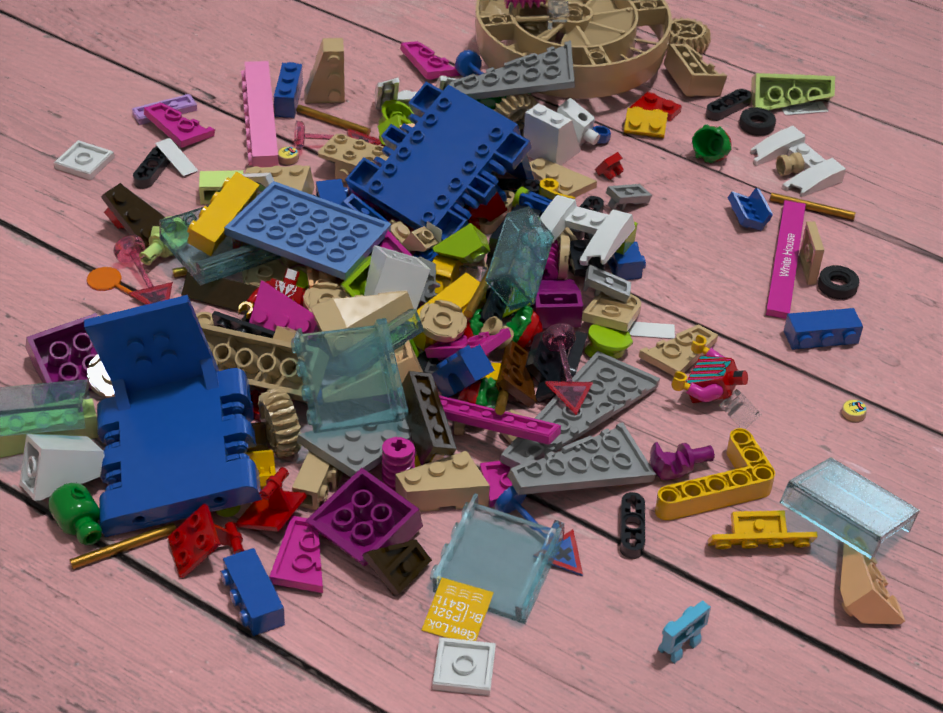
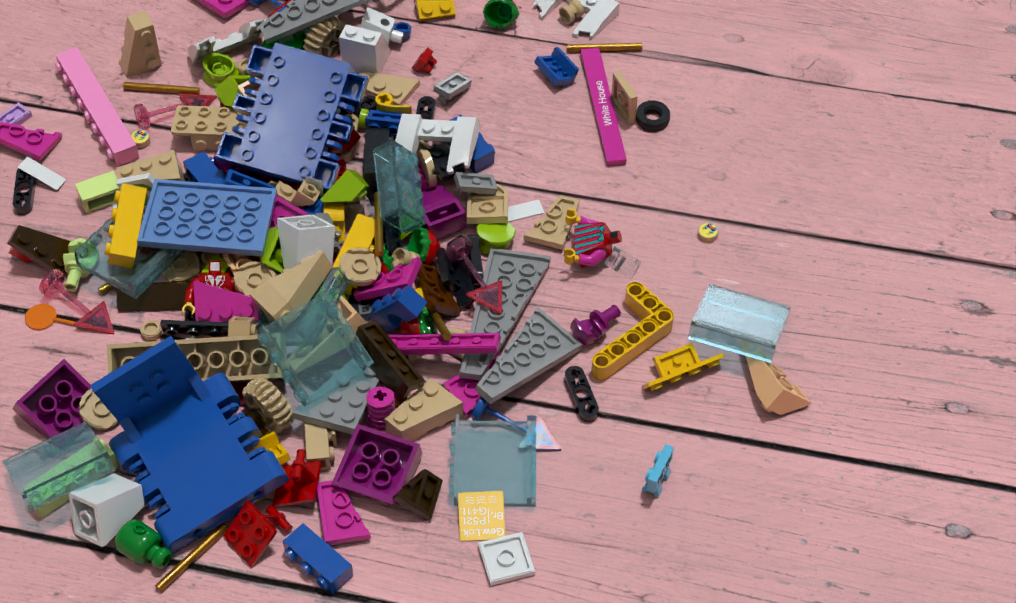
camera: 20 degrees left, 10 degrees up
blue brick [274,62,303,118] -> none
blue brick [783,308,863,350] -> none

